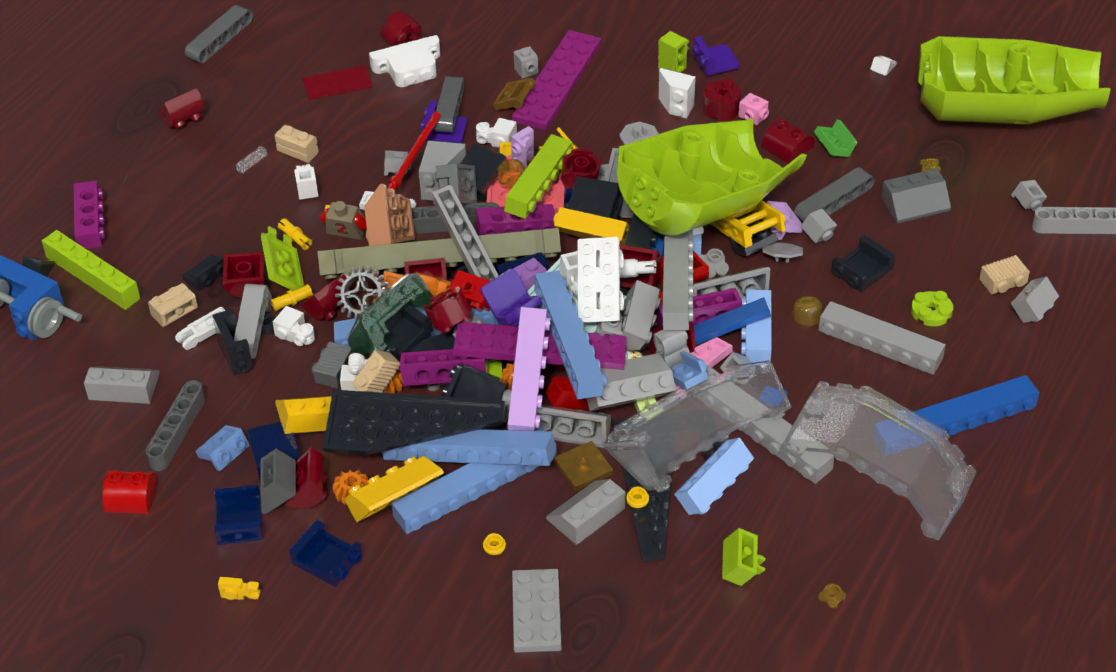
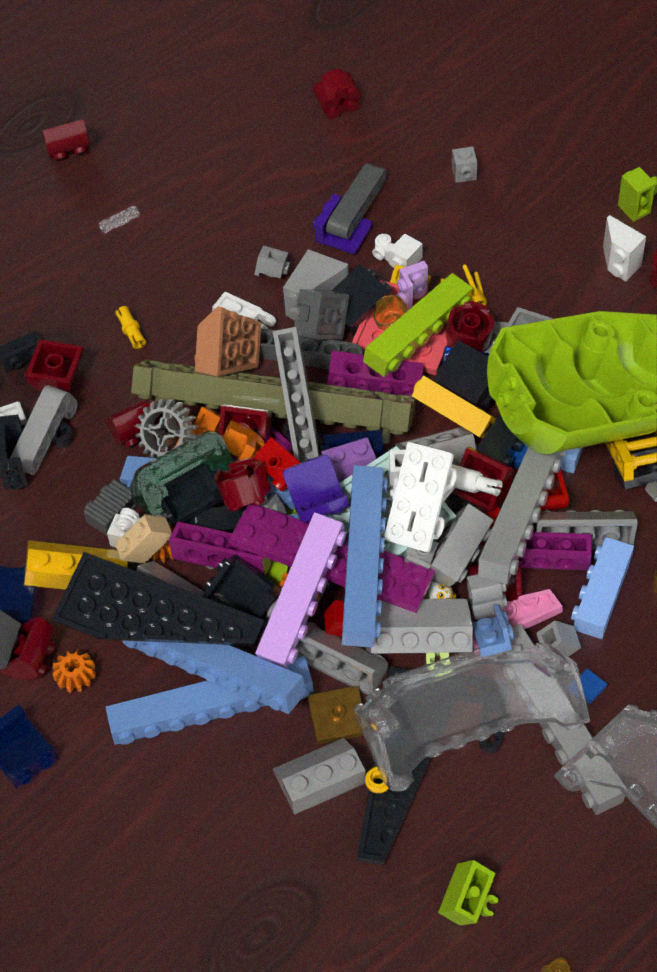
camera: 20 degrees right, 10 degrees up
dark grey beam [185,5,253,63] -> none
lime tile [261,226,304,291] -> none
yellow pin [271,284,313,311] -> none
white brick [273,306,315,346] -> none
tan brick [275,125,318,163] -> none
white brick [294,164,318,200] -> none
dark red window [302,65,373,100] -> none
dark tan torso [319,201,367,240] -> none
yellow slope [344,456,444,522] -> none
white brick [369,35,440,87] -> none
red bar [387,111,441,190] -> none
yellow plate [483,533,506,555] -> none
pearl gold plate [493,78,536,110] -> none
magenta plate [512,30,601,130] -> none
light grey plate [512,569,561,652] -> none
light grey piece [619,122,659,145] -> none
light blue brick [674,438,754,515] -> none
blue tile [693,297,771,345] -> none
light grey plate [698,249,729,280] -> none

